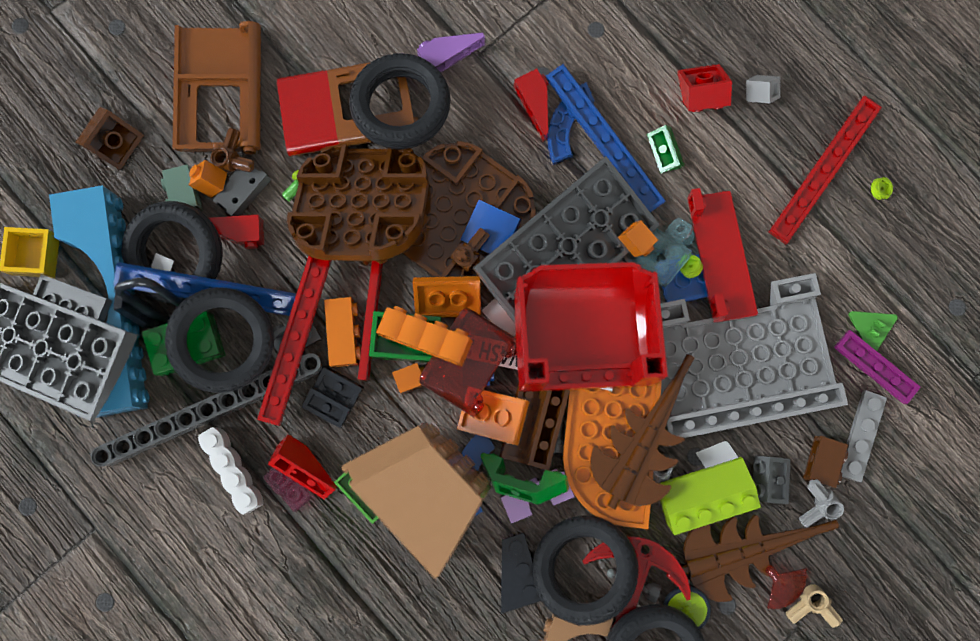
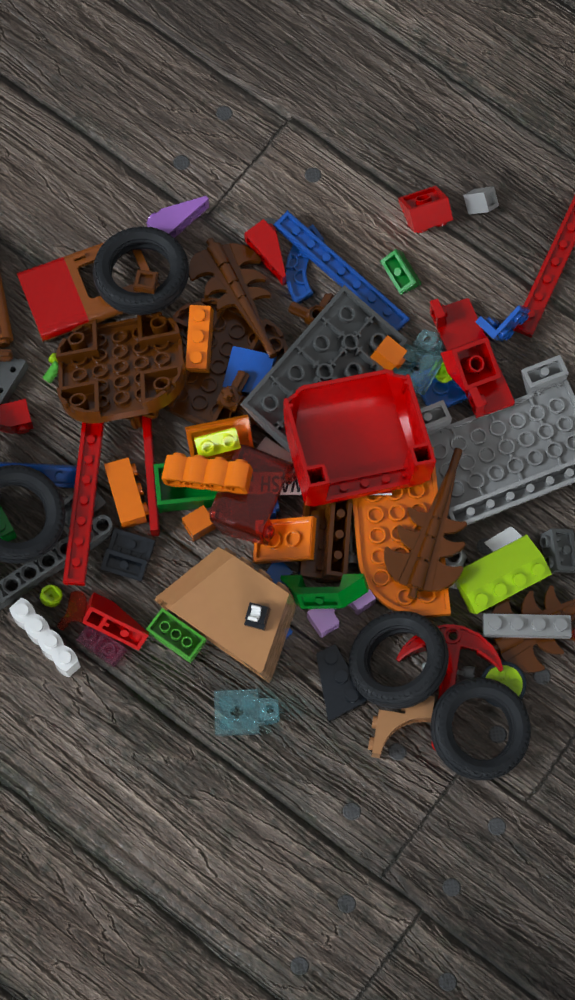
camera: 10 degrees left, 10 degrees down
none -> lime tile [40,585,63,607]
none -> clear red hand [57,590,87,630]
none -> reddish brown tile [133,270,159,294]
none -> orange brick [185,305,214,373]
none -> reddish brown animal [189,238,277,359]
none -> neon yellow bracket [194,427,241,457]
none -> clear light blue plate [214,689,280,736]
none -> black piece [244,602,271,631]
none -> reddish brown axle [288,293,334,326]
none -> red slope [441,337,501,391]
none -> blue bracket [476,305,531,341]
none -> light grey plate [482,613,572,639]

